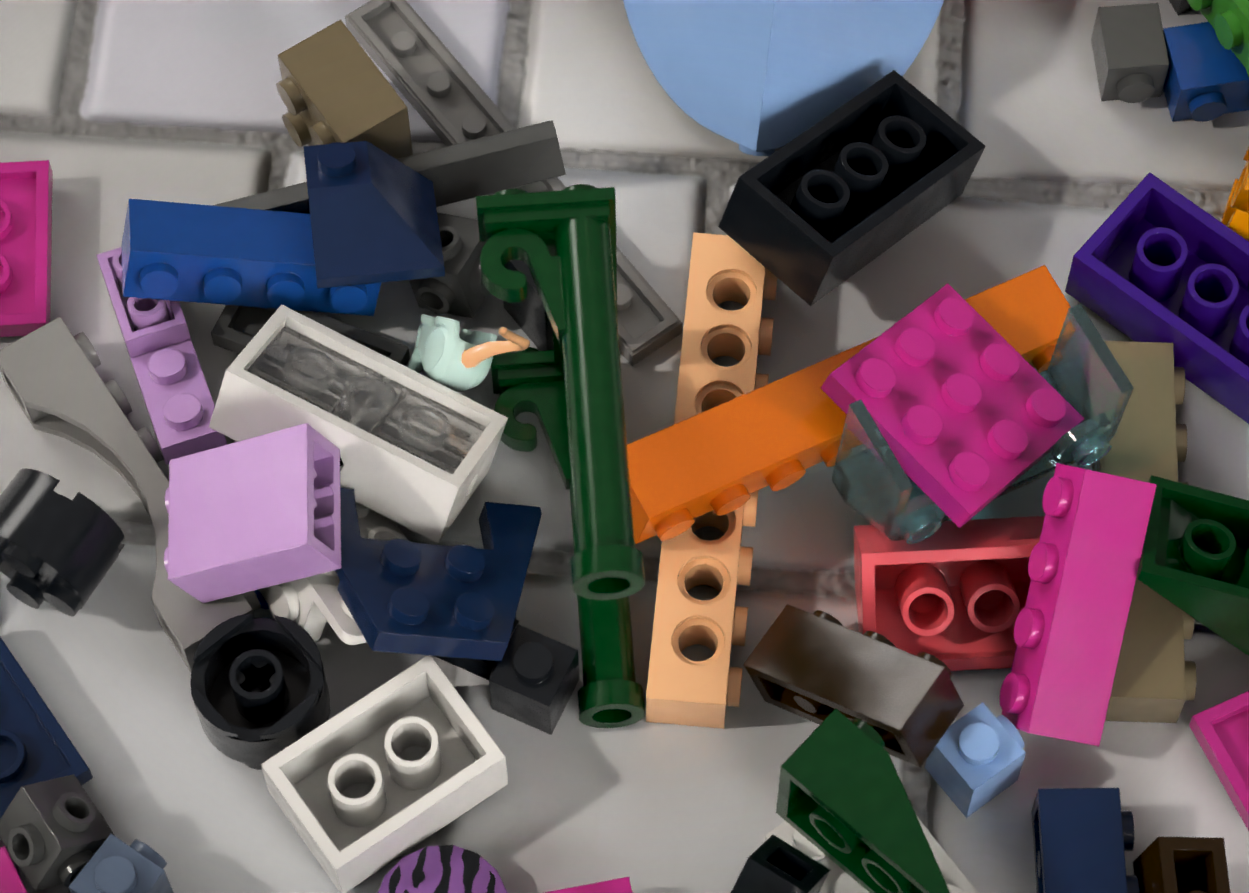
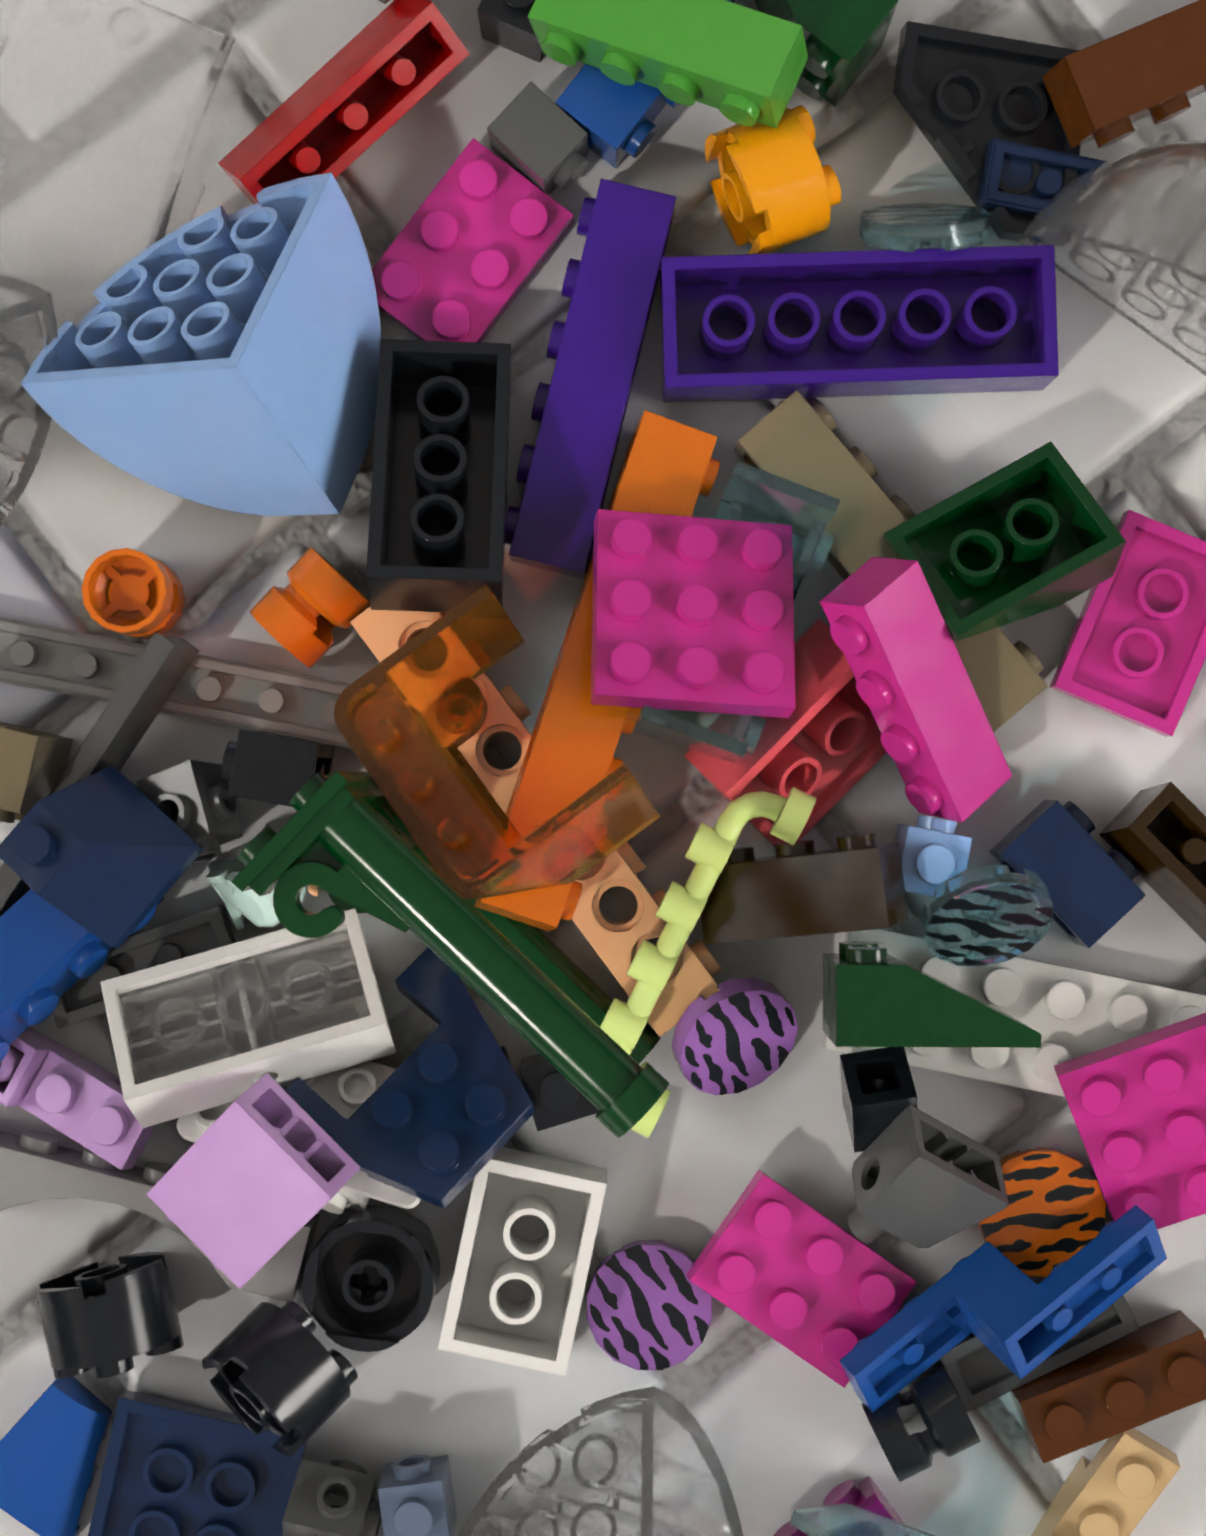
camera: 50 degrees left, 25 degrees up
none -> orange wheel [82,548,185,639]
none -> black brick [202,1300,358,1456]
none -> orange wheel [249,547,370,668]
none -> clear orange windscreen [334,584,660,899]
none -> dark pink plate [372,138,574,343]
none -> dark purple brick [505,178,676,579]
none -> yellowish green bar [600,787,817,1138]
none -> medium lavender tile [671,977,798,1095]
none -> clear light blue tile [920,864,1054,967]

